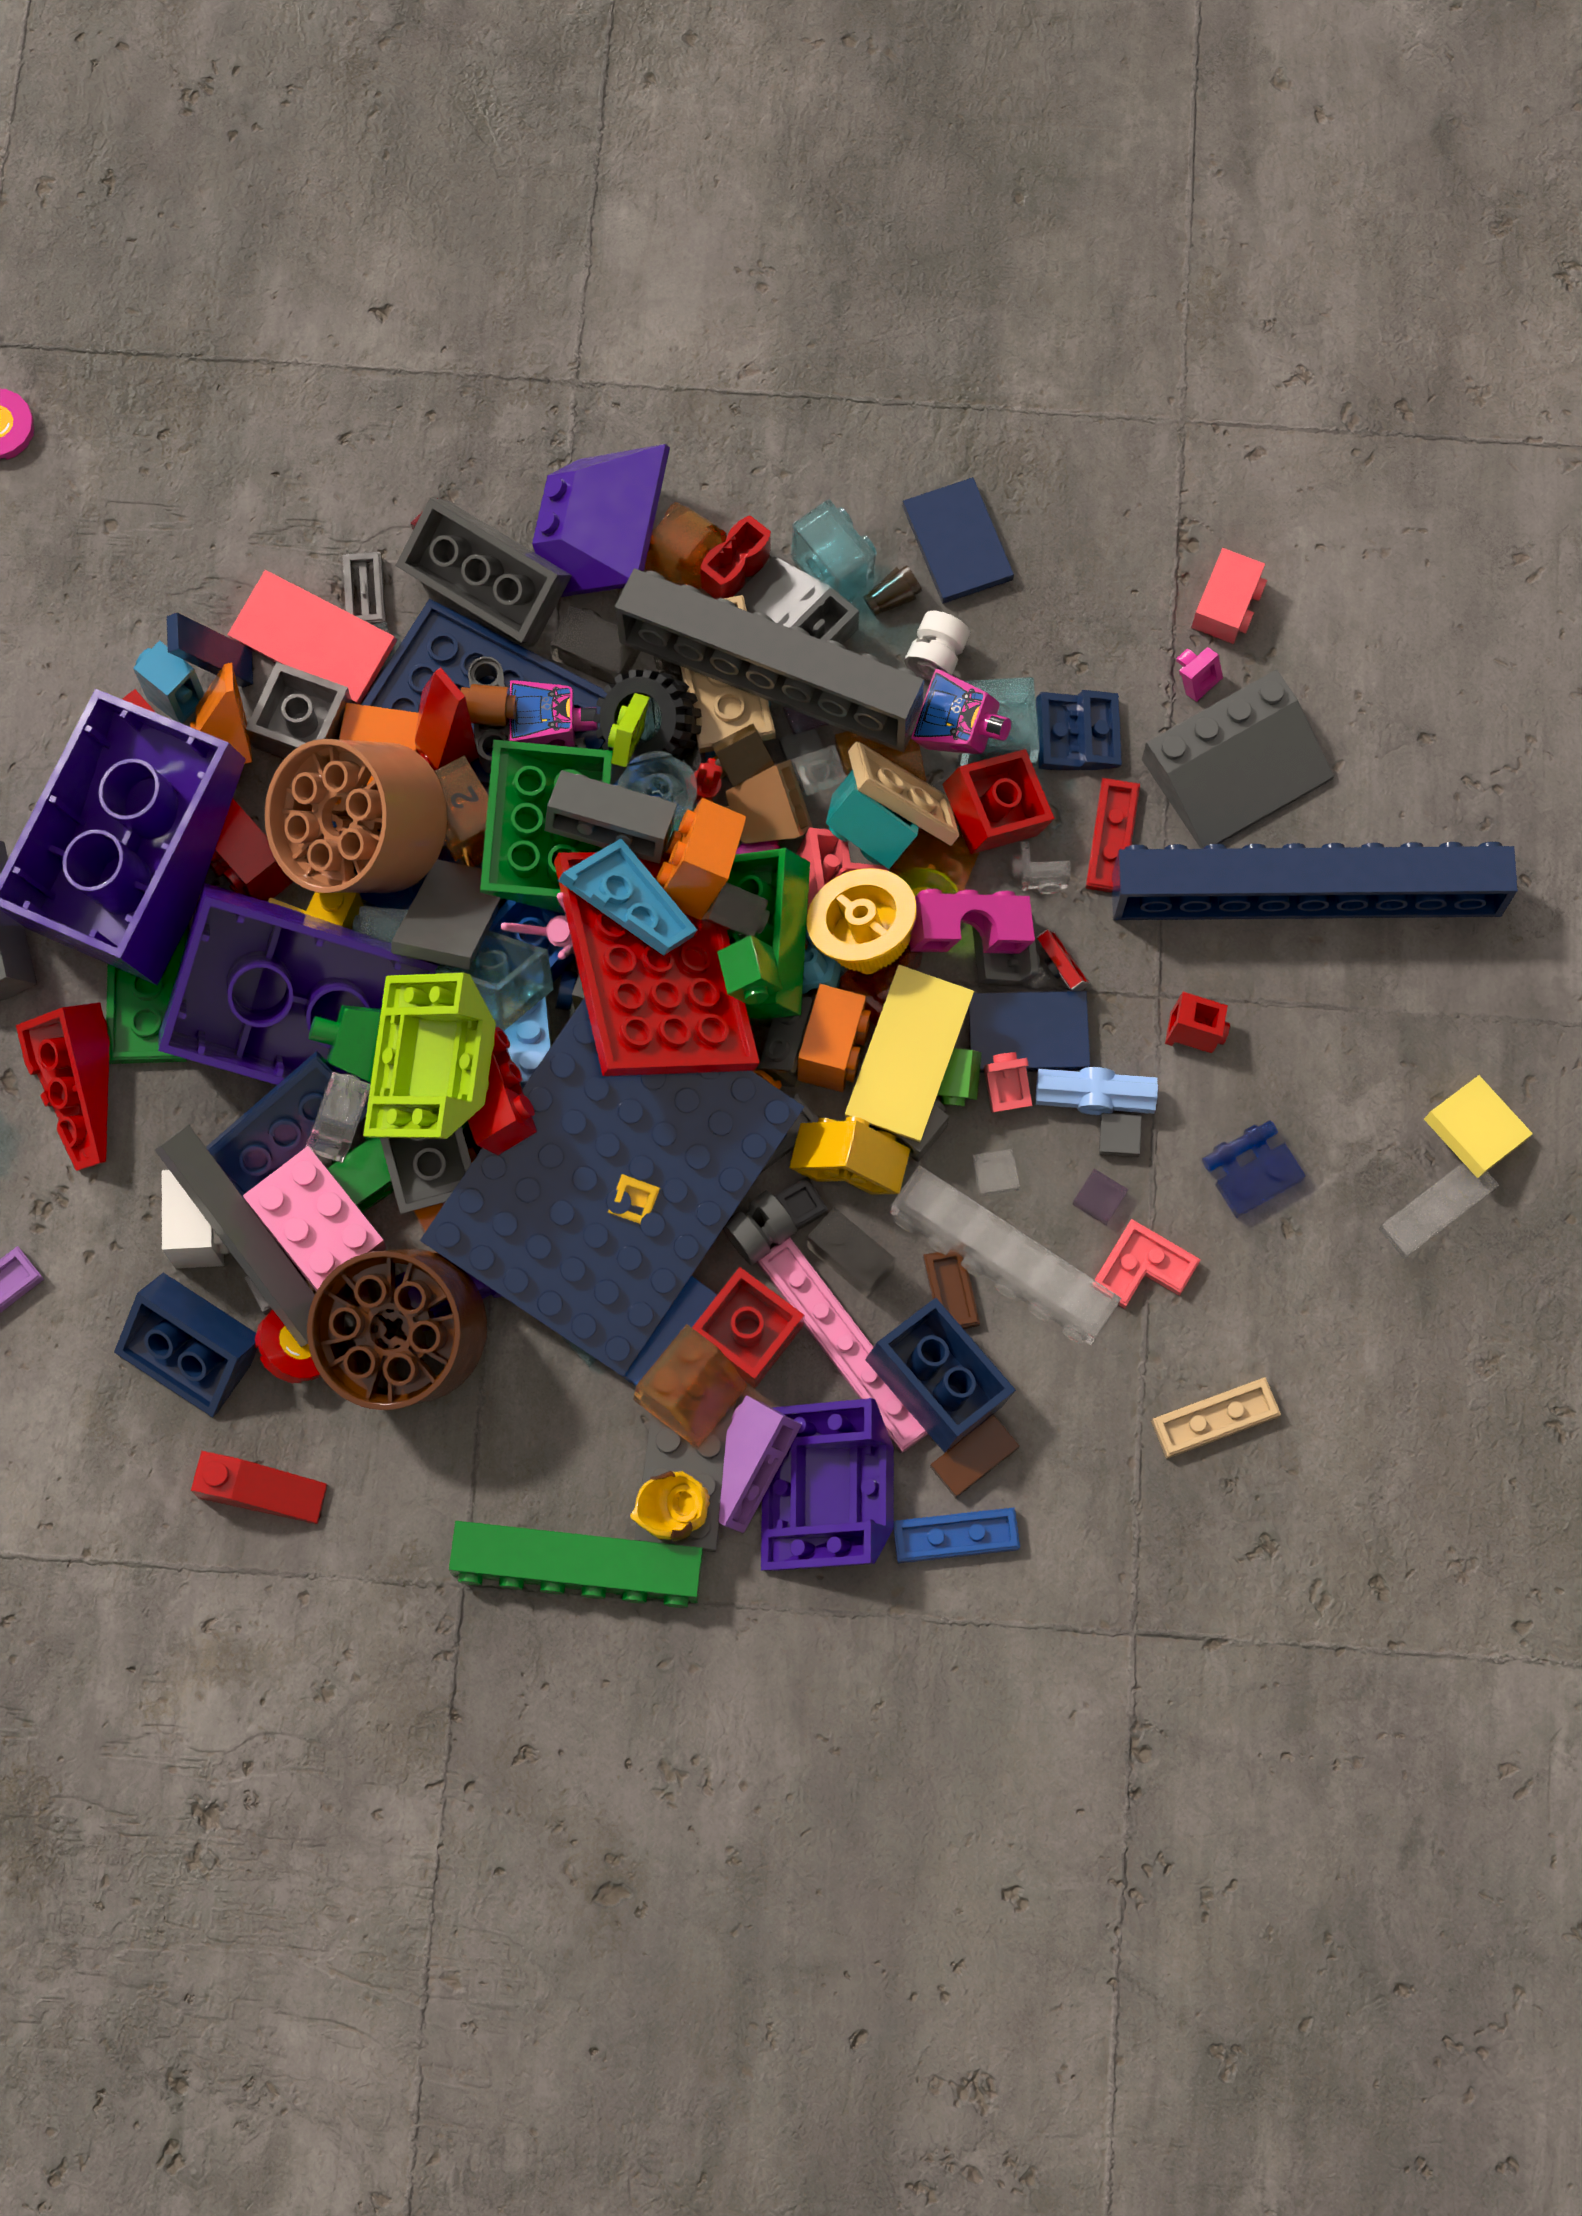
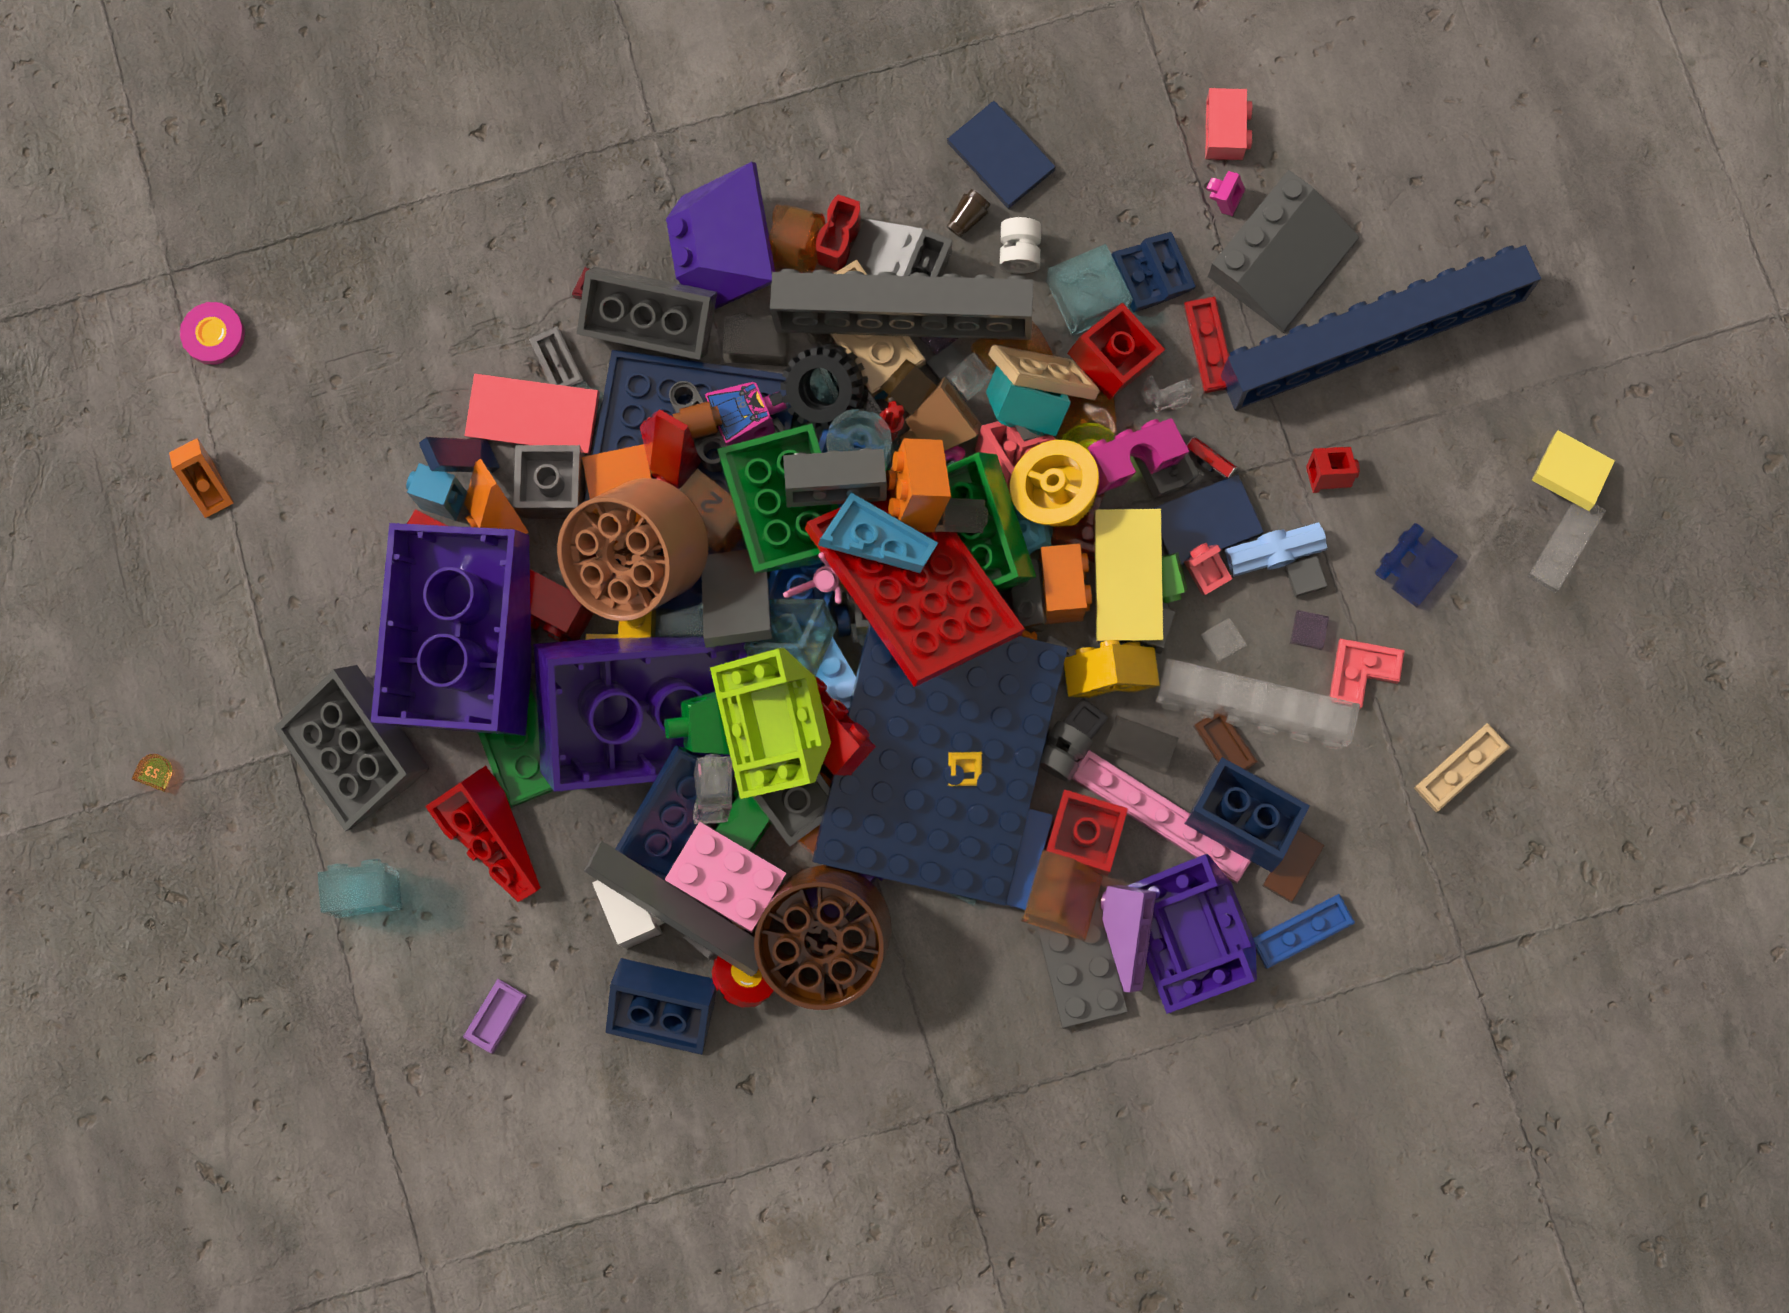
camera: 15 degrees left, 5 degrees up
red slope [191,1450,328,1524] -> none
green brick [449,1521,703,1608] -> none
lime plate [608,693,650,767] -> none
yellow hair [630,1471,710,1541] -> none
green brick [717,935,783,1005] -> none
clear light blue brick [791,499,877,603] -> none
torso [911,669,1011,754] -> none

